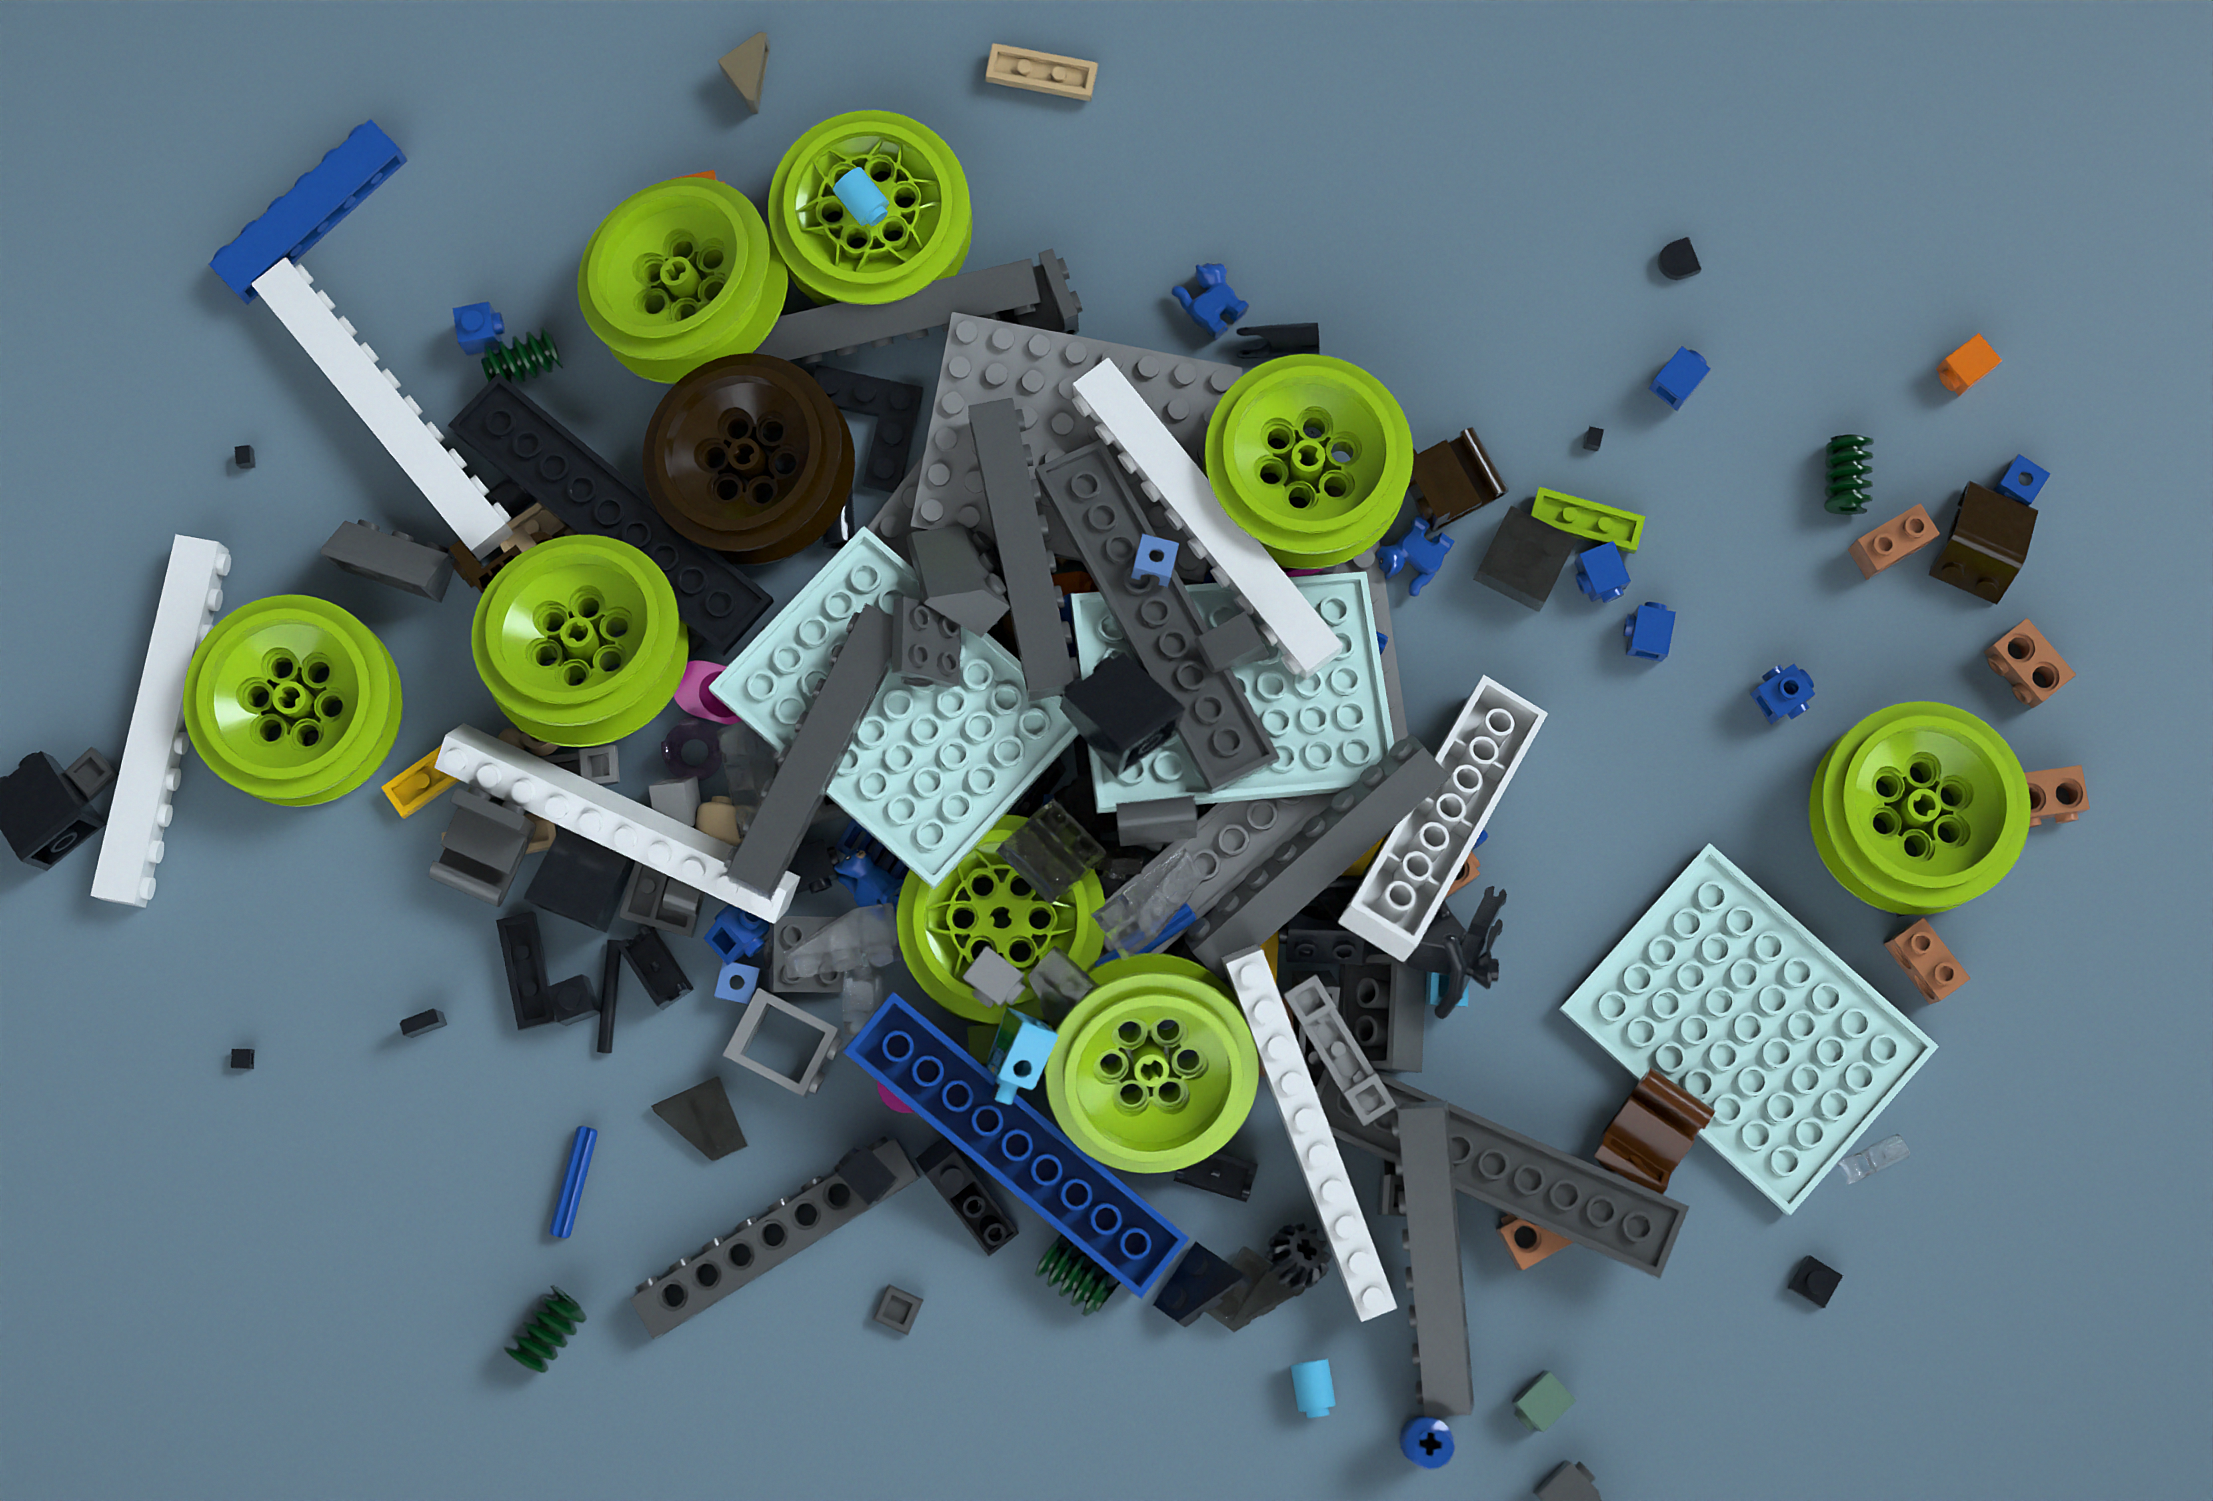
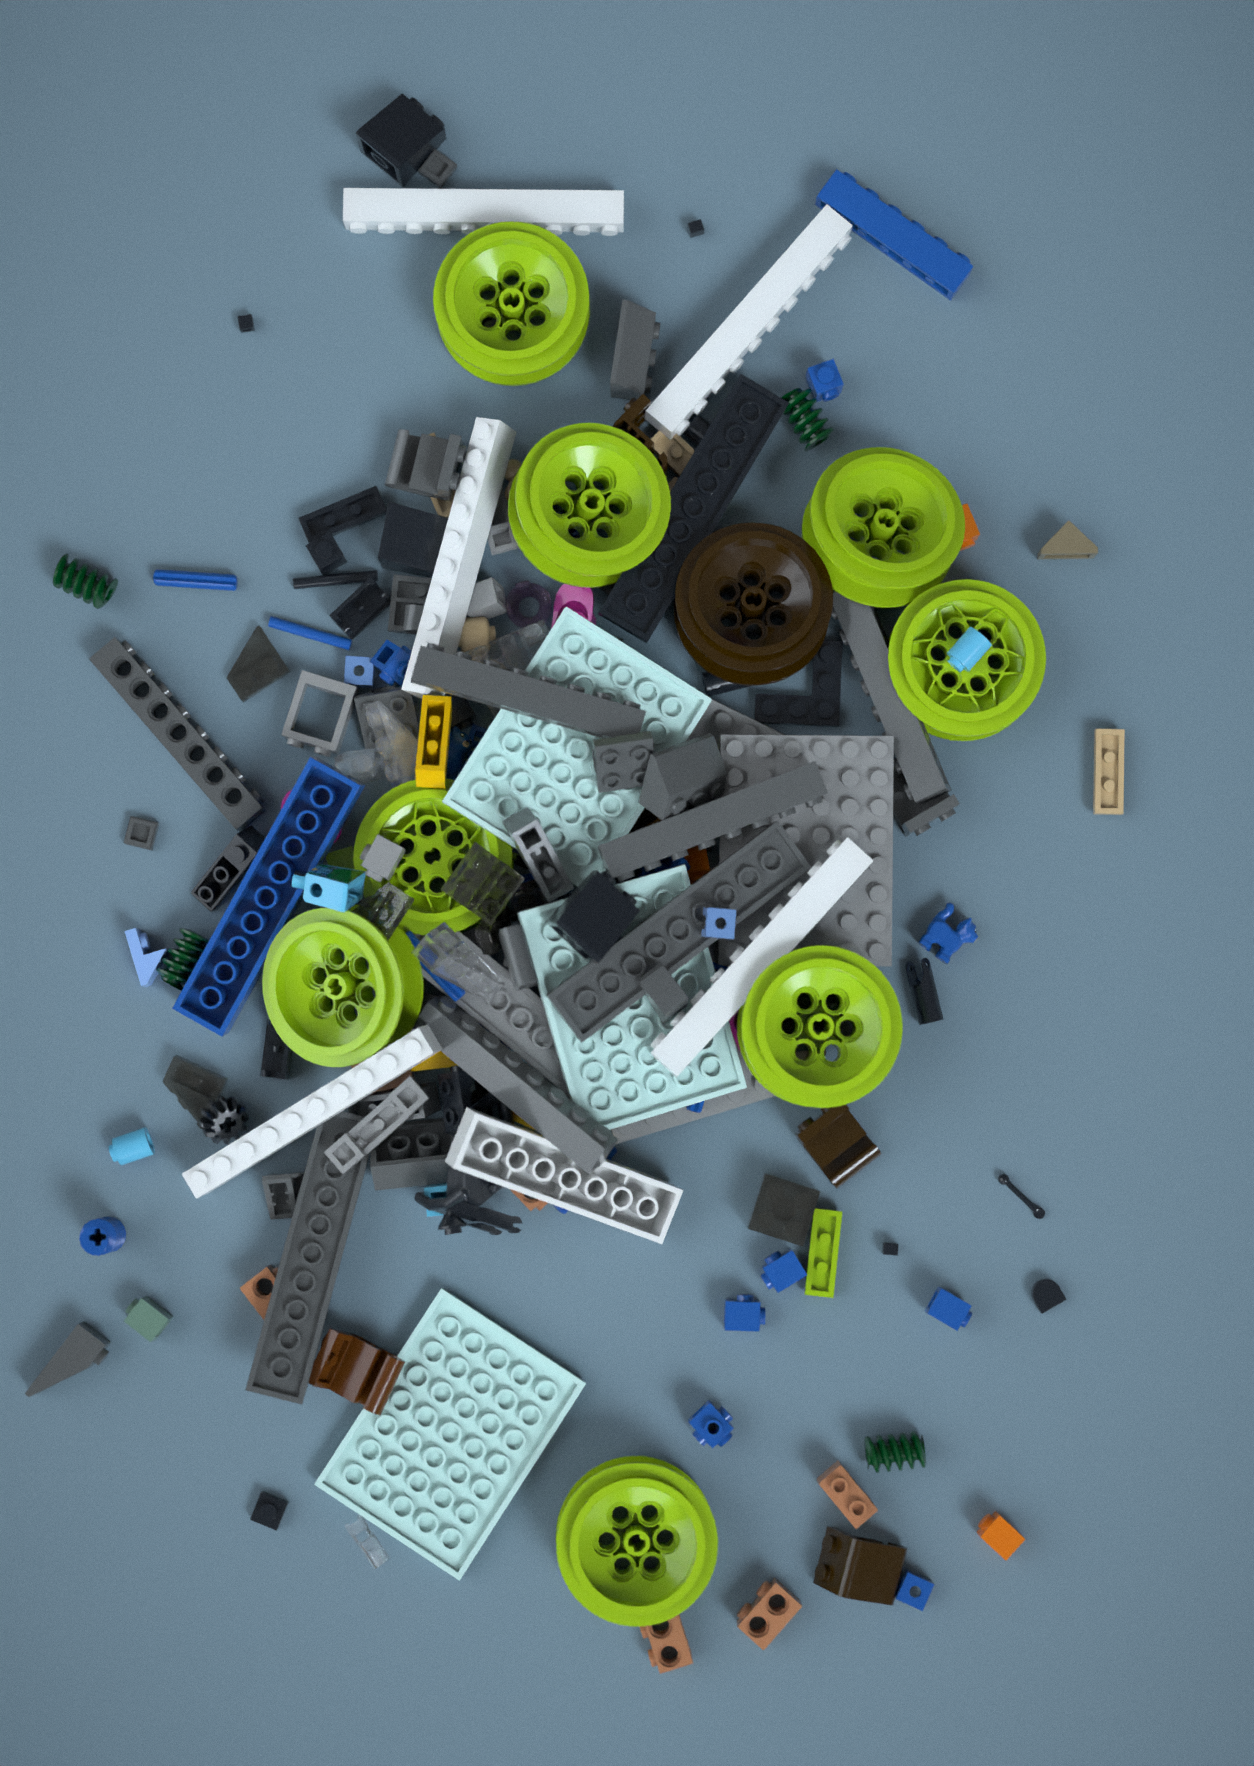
camera: 80 degrees right, 5 degrees up
yellow plate [381,745,460,819] -> none
black tile [399,1009,447,1038] -> none
black brick [837,1146,899,1207] -> none
black wing [1153,1241,1252,1328] -> none
blue animal [1376,515,1455,597] -> none
dark grey brick [1392,1100,1475,1417] -> none
nougat brick [1883,917,1971,1005] -> none
none -> light blue slope [124,928,169,987]
none -> blue piece [268,616,352,650]
none -> yellow brick [415,695,452,789]
none -> dark grey slope [502,807,574,903]
none -> black hinge [998,1174,1045,1219]

